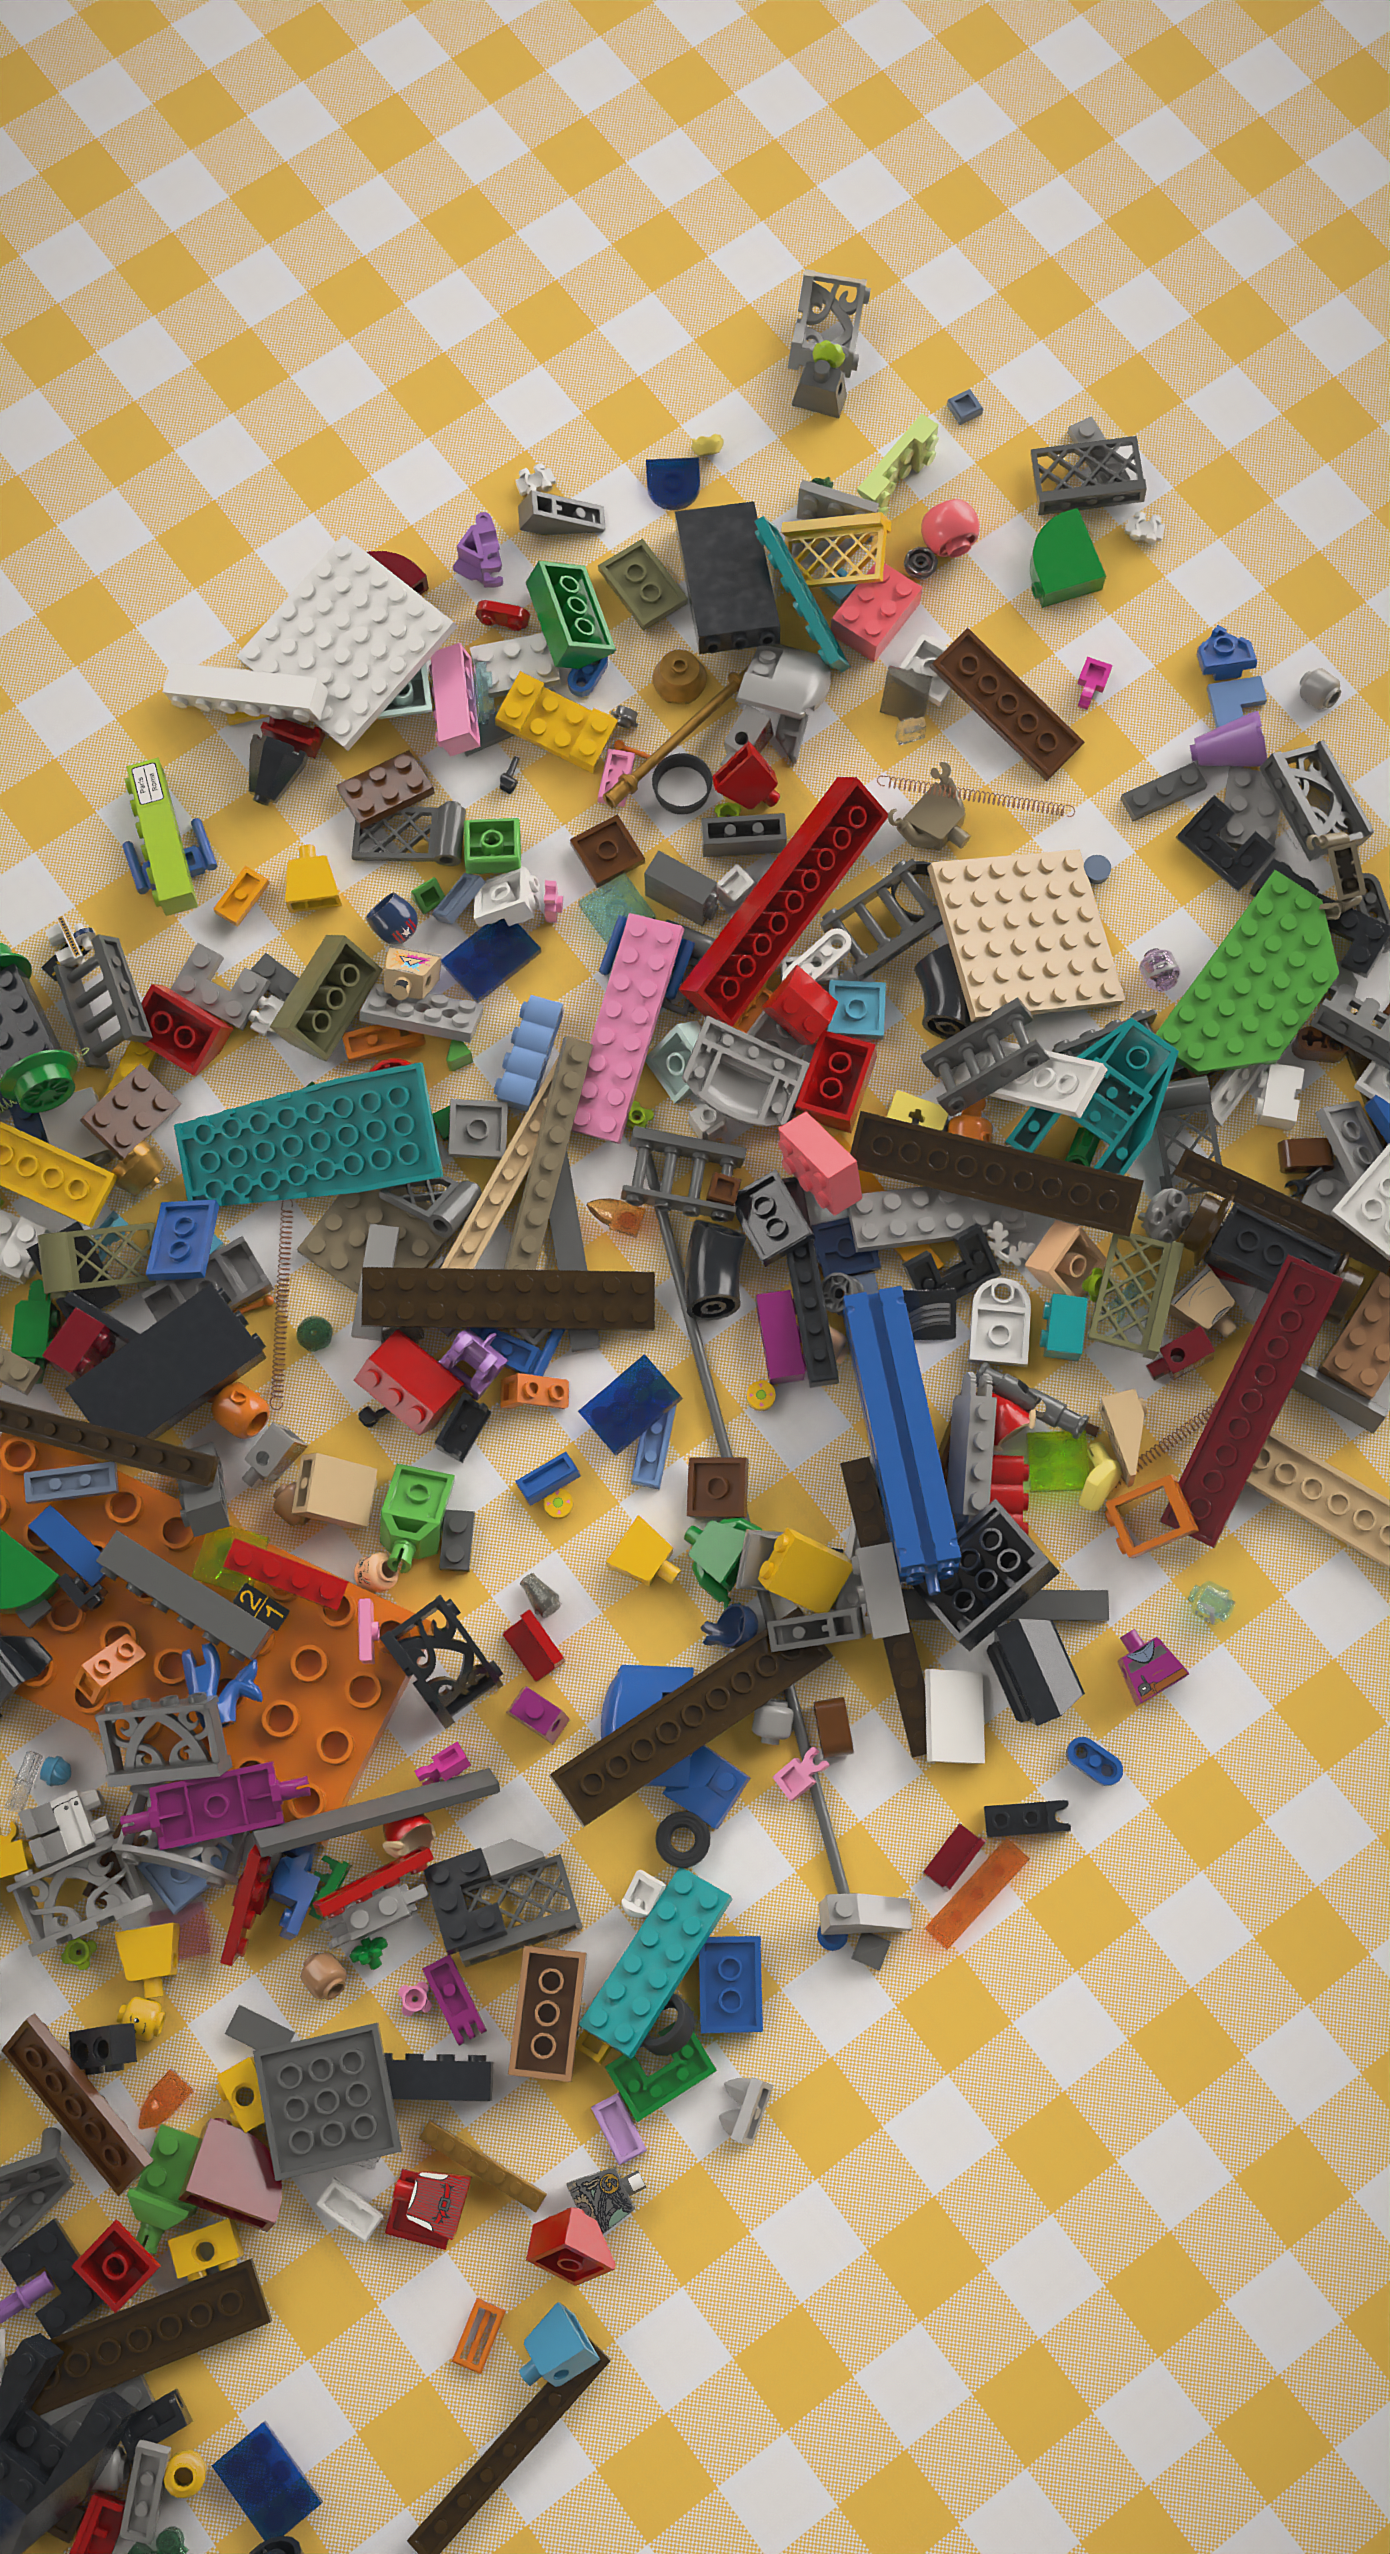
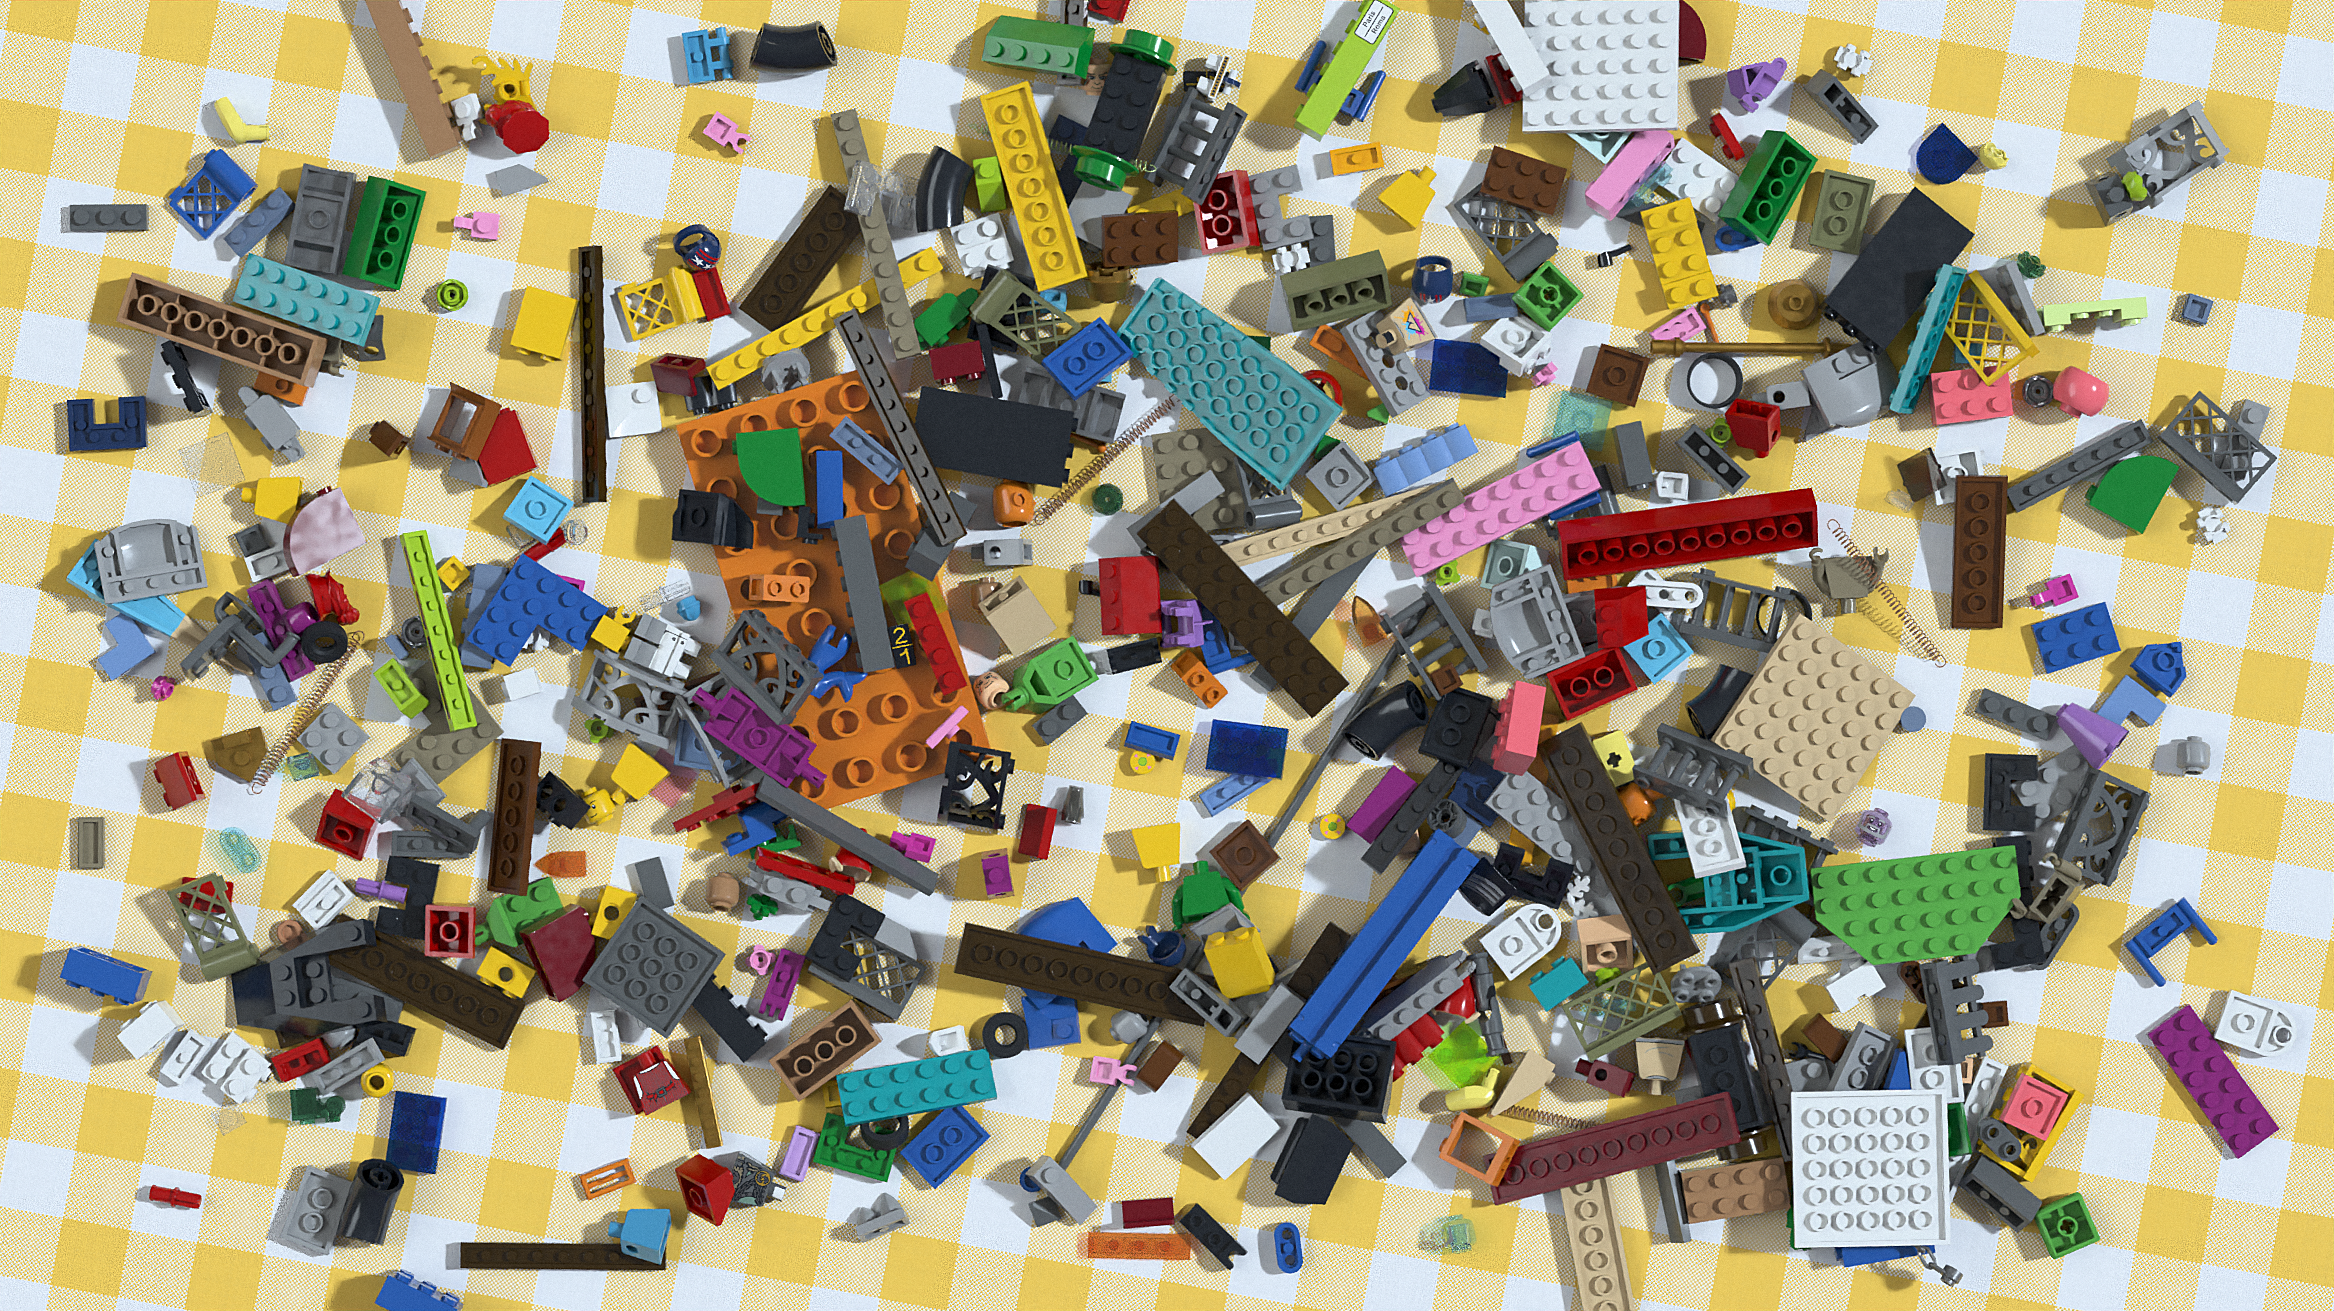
camera: 50 degrees right, 15 degrees up
magenta torso [1118,1629,1189,1706] -> none
none -> dark grey plate [2007,419,2153,513]
none -> blue plate [2031,602,2121,674]

